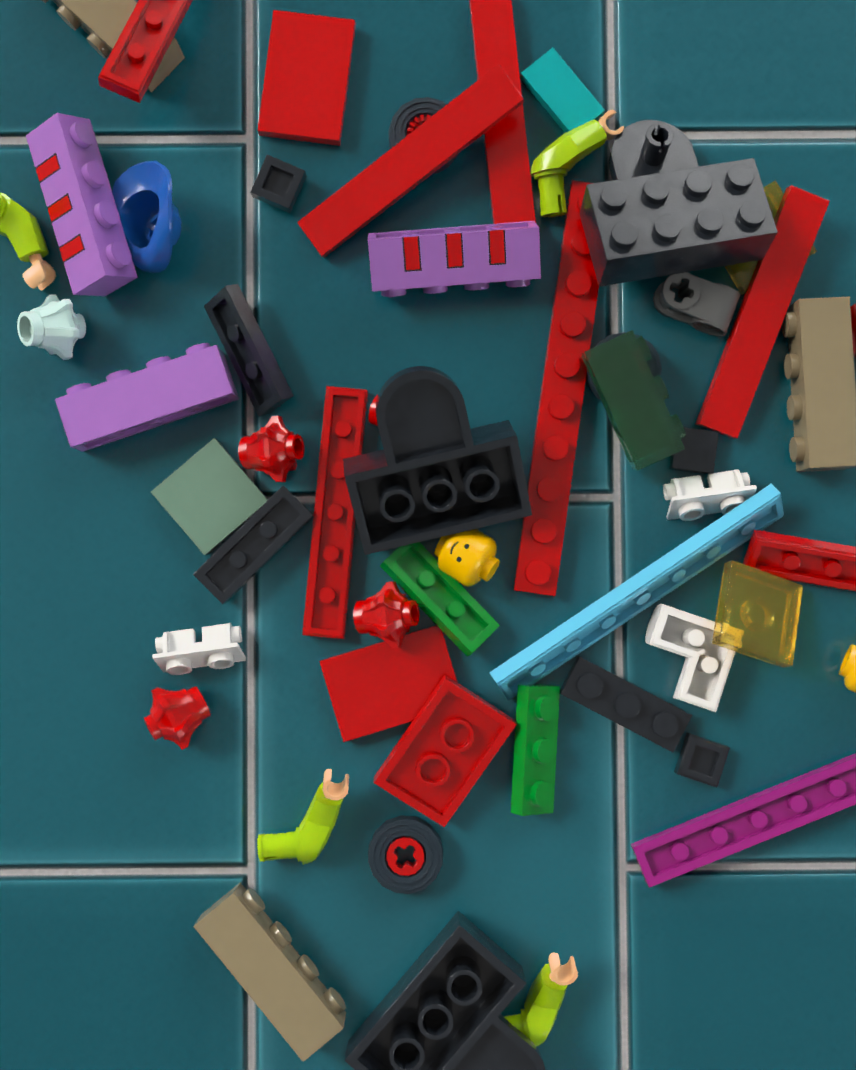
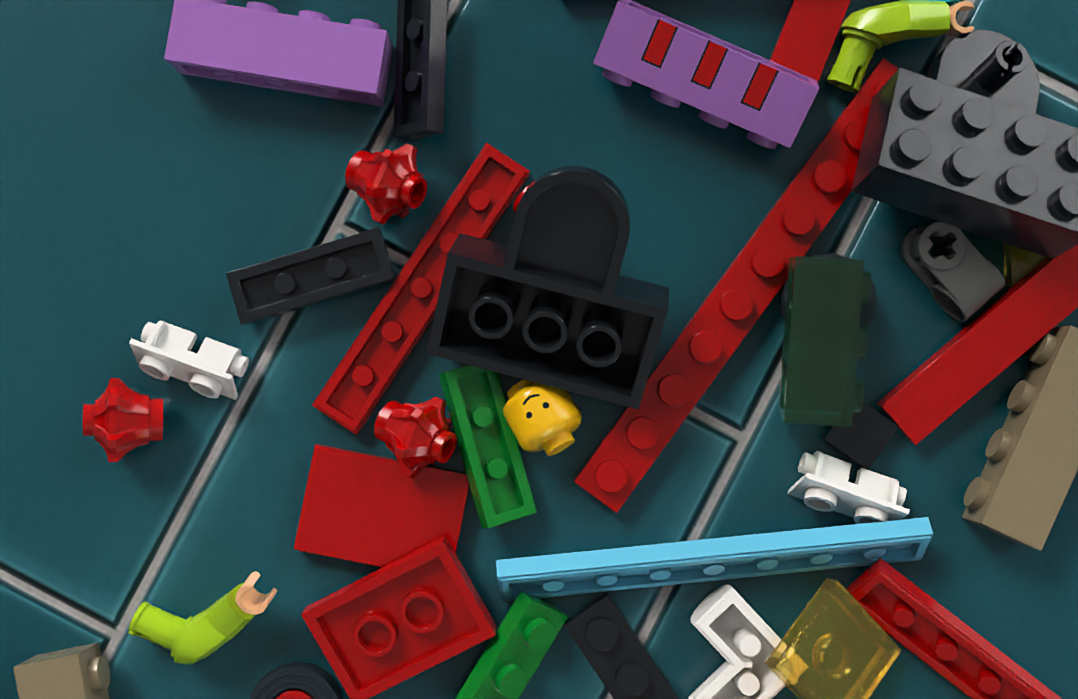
camera: 30 degrees right, 0 degrees up
sand green tile [151,438,268,556] -> none

